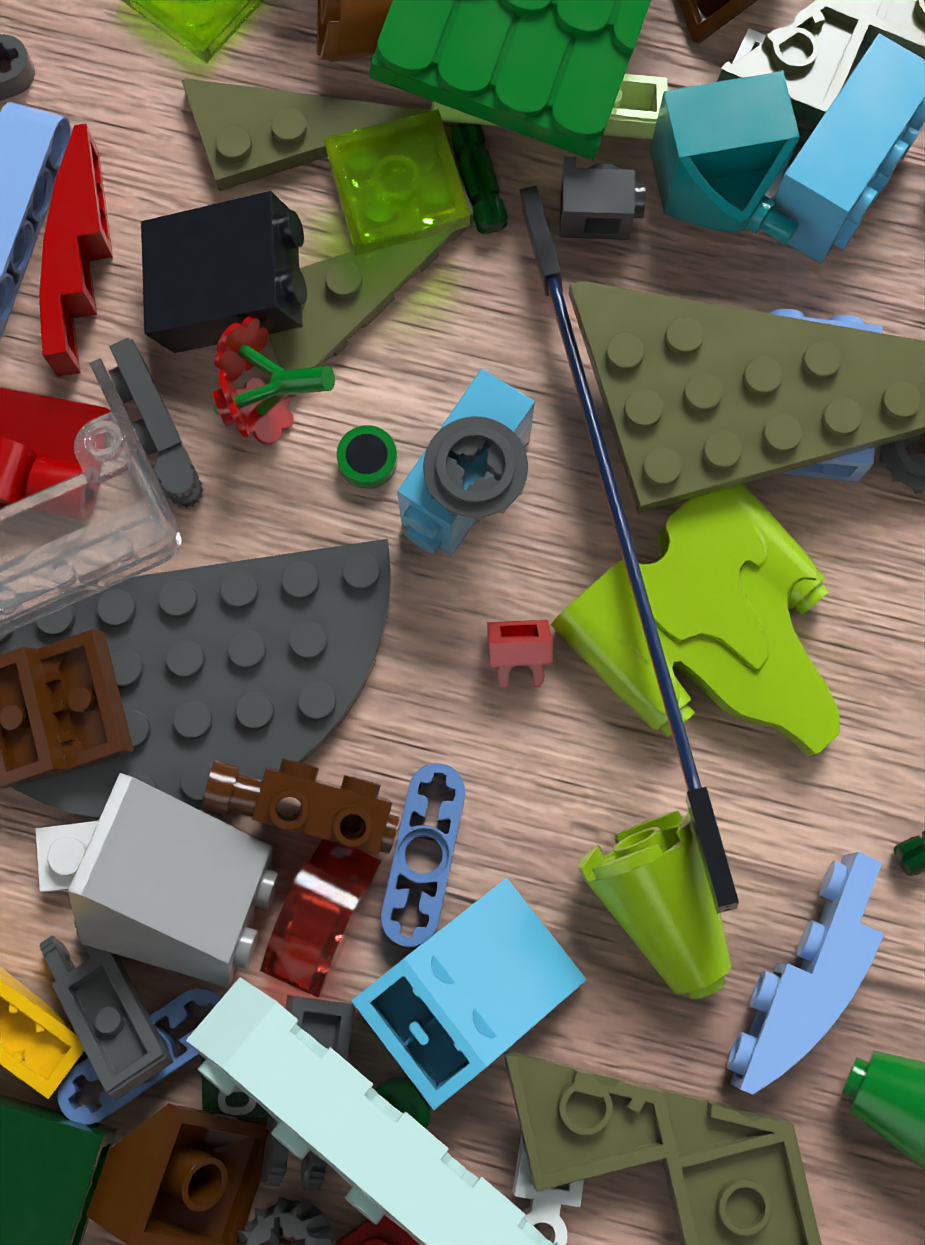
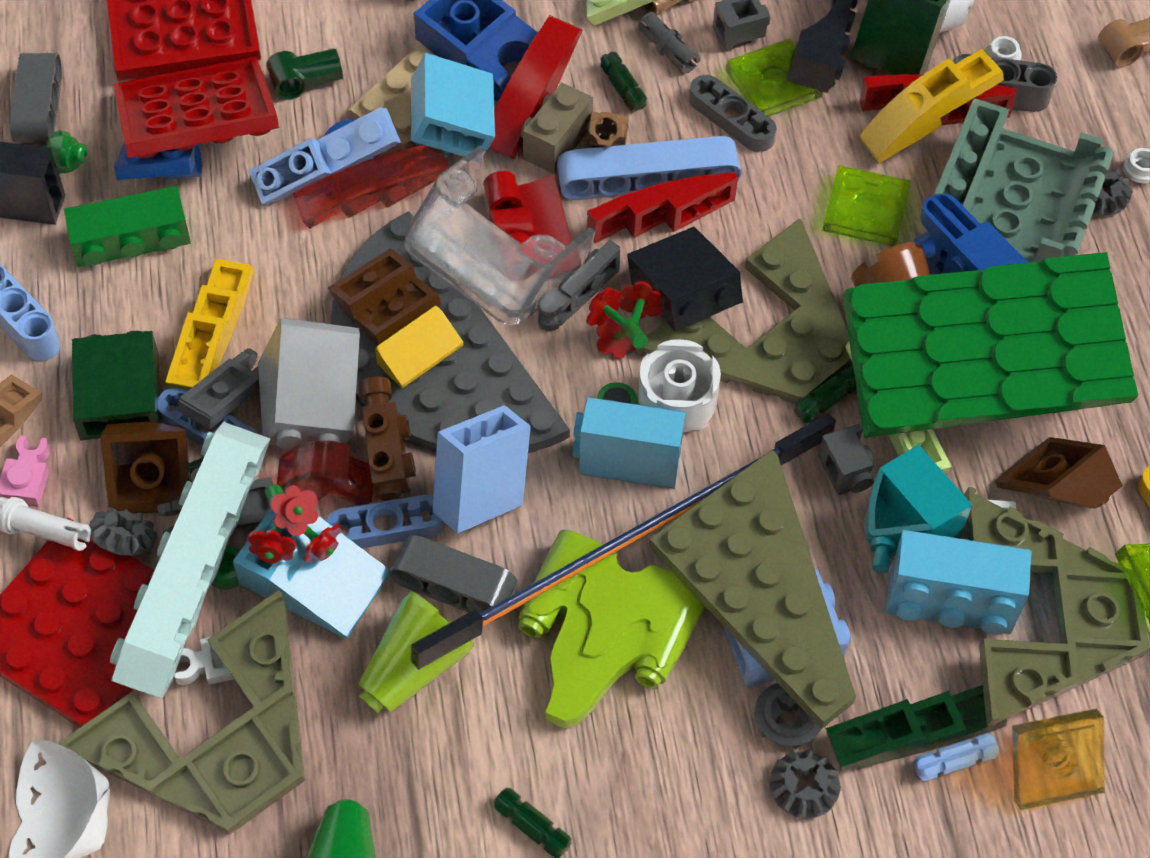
camera: 65 degrees right, 20 degrees down
clear neon green plate [323,109,470,256] -> none
dark grey gear [423,416,528,521] -> none
red tile [487,620,553,689] -> none
light blue slope [727,852,885,1095] -> none
none -> red plant [248,484,342,564]
none -> yellow slope [375,306,464,389]
none -> dark grey beam [389,535,518,621]
none -> light blue brick [432,405,531,534]
none -> white brick [638,339,721,432]

